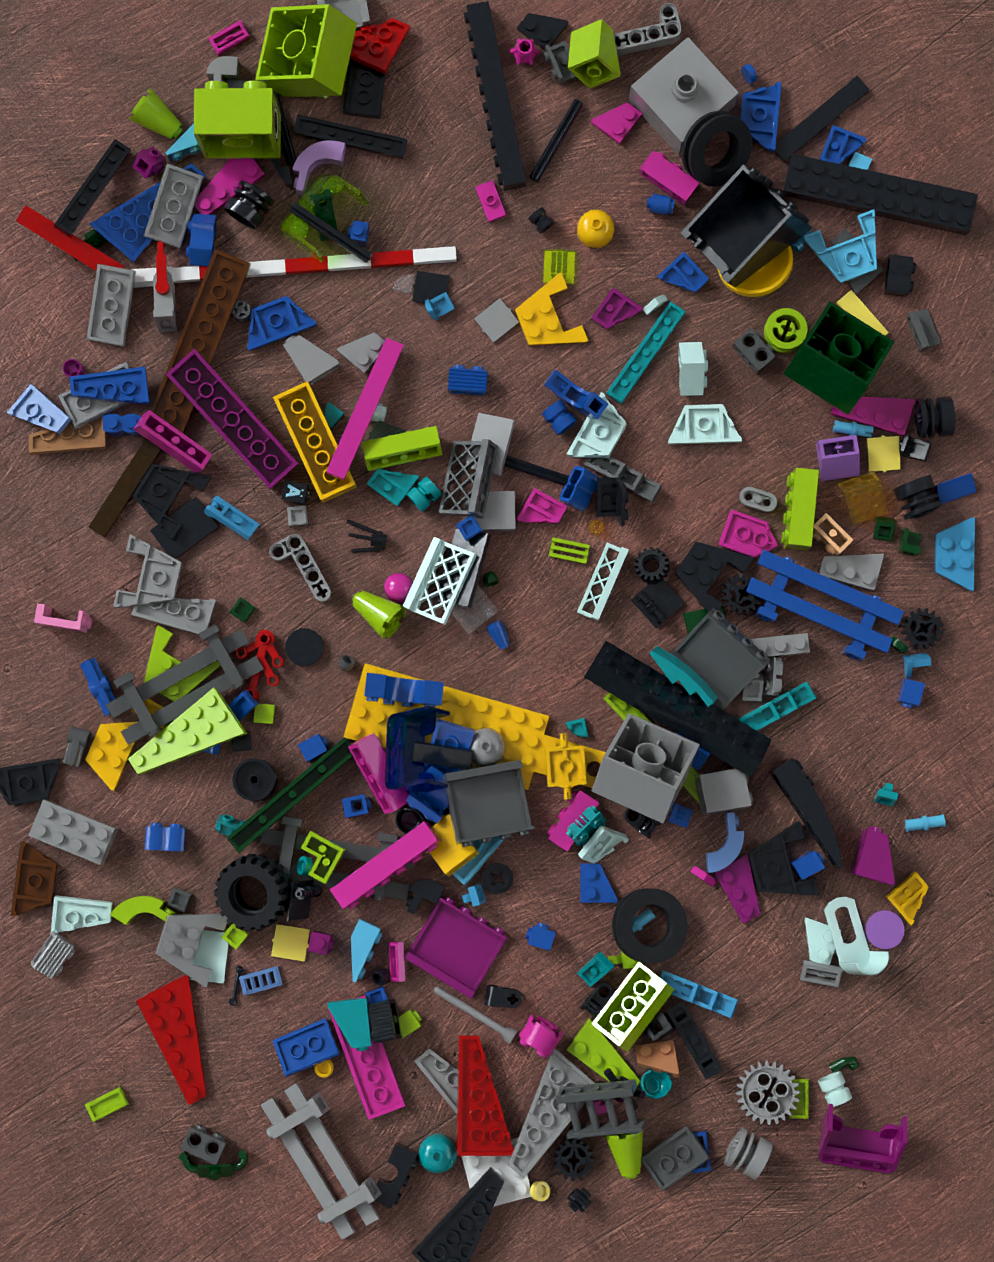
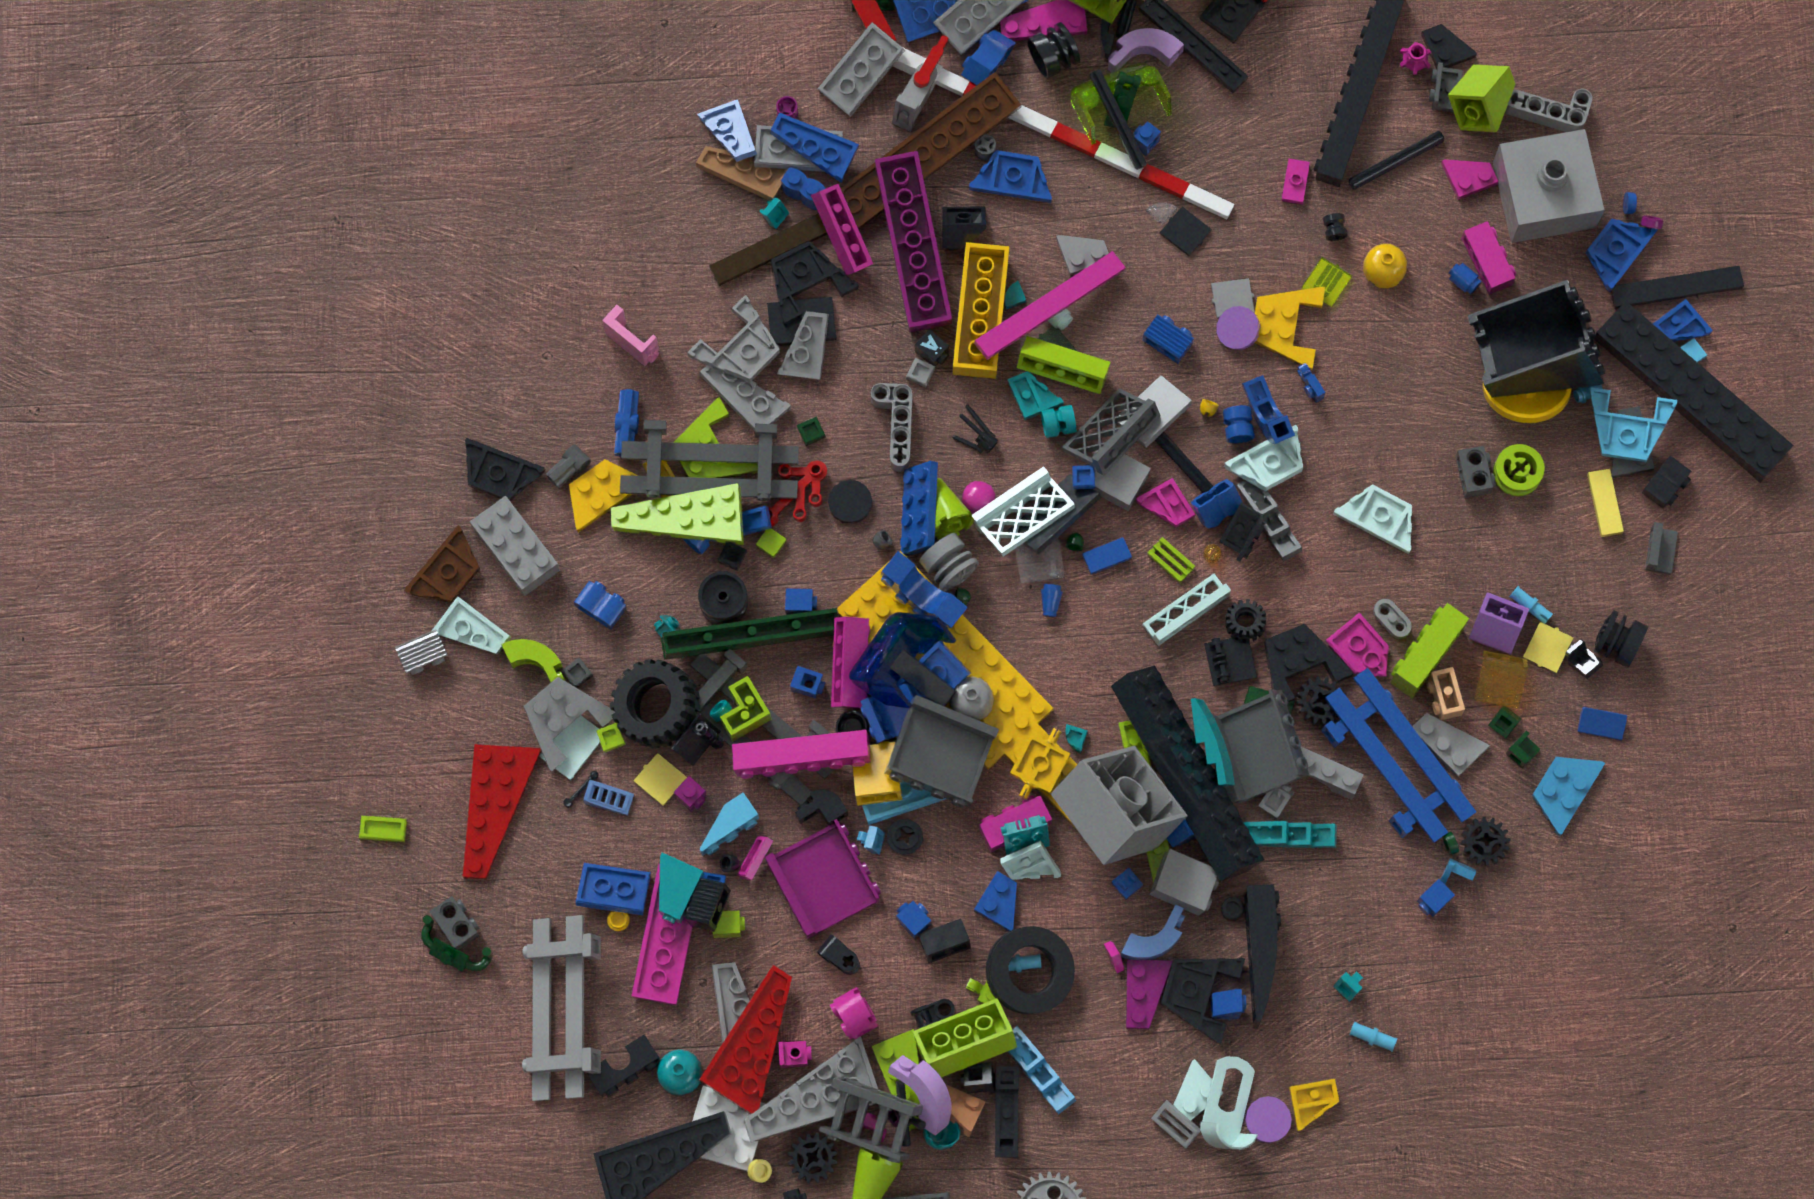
camera: 30 degrees right, 10 degrees down
dark azure plate [204,496,260,540] -> none
light grey slope [283,335,341,386] -> none
dark azure tile [425,292,455,321] -> none
light grey piece [434,986,517,1044] -> none
teal slope [577,952,614,987] -> none
magenta wing [591,288,643,330] -> none
teal tile [606,301,686,404] -> none
black piece [623,808,661,839] -> none
light aqua tile [643,295,668,315] -> none
blue wing [657,252,710,293] -> none
light aqua brick [678,342,708,396] -> none
black tyre [682,111,752,187] -> none
light grey hinge [762,657,783,696] -> none
dark green brick [783,301,895,415] -> none
dark pink wing [831,396,915,436] -> none
magenta slope [850,826,895,886] -> none
black wheel [893,475,943,520] -> none
none -> teal tile [760,198,789,229]
none -> light grey wing [777,311,829,380]
none -> dark pink brick [778,1041,812,1068]
none -> lavender arch [888,1055,952,1135]
none -> blue plate [900,461,938,556]
none -> light grey wheel [919,533,979,592]
none -> black hinge [919,918,971,964]
none -> black slope [942,206,986,251]
none -> dark green hinge [955,587,971,605]
none -> blue tile [1082,537,1132,575]
none -> yellow hinge [1200,399,1219,417]
none -> medium lavender tile [1217,306,1260,350]
none -> black tile [1221,897,1244,921]
none -> blue plate [1297,363,1325,403]
none -> magenta tile [1641,215,1664,229]

